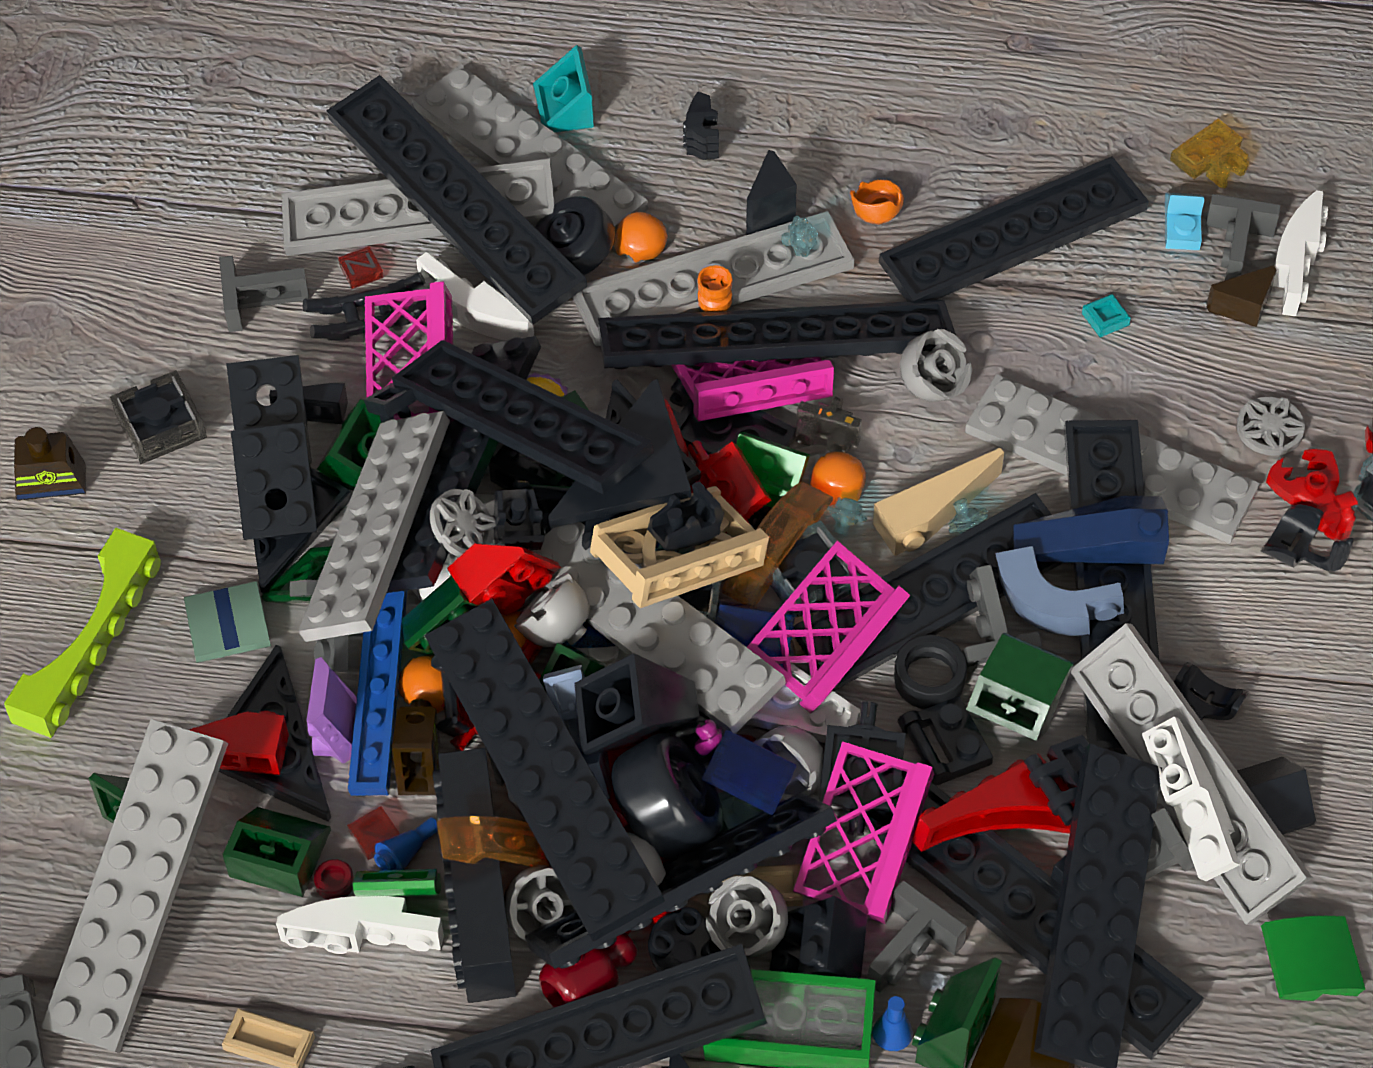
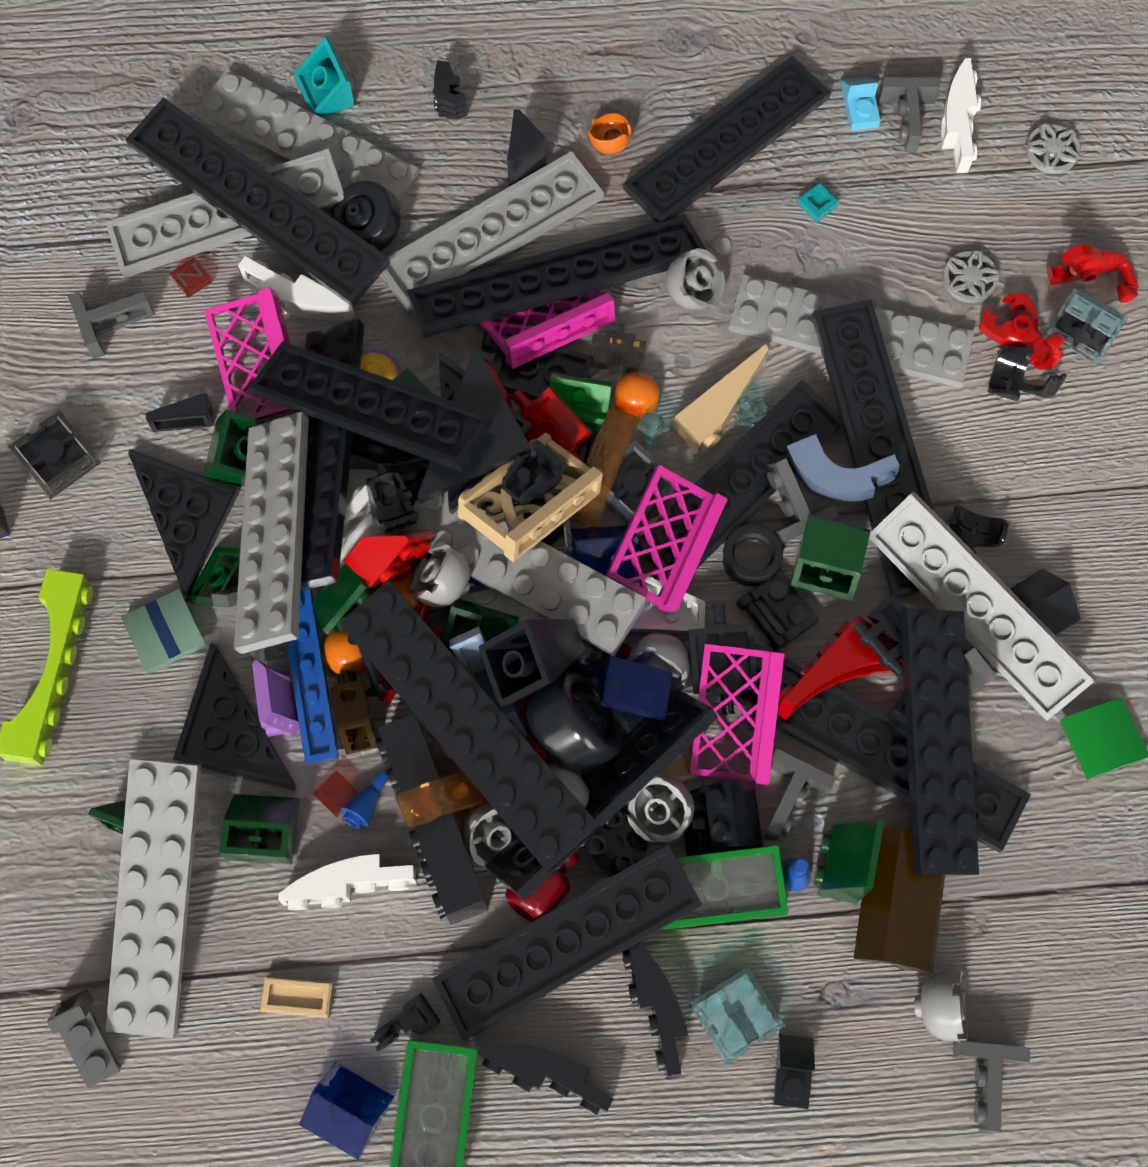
camera: 15 degrees left, 15 degrees up
red slope [189,711,289,775] -> none
black bracket [226,355,318,541] -> none
black piece [302,272,426,341] -> none
dark red tile [314,859,354,900] -> none
green slope [353,869,441,897] -> none
black tile [364,383,416,423] -> none
light grey wheel [430,489,496,557] -> none
orange hair [613,212,668,262] -> none
magenta arm [687,720,722,758] -> none
orange wheel [697,265,733,312] -> none
clear light blue plant [781,216,818,258] -> none
dark blue wedge [1013,496,1169,564] -> none
white slope [1142,717,1240,881] -> none
clear yellow plate [1170,119,1249,188] -> none
dark brown slope [1206,265,1277,327] -> none

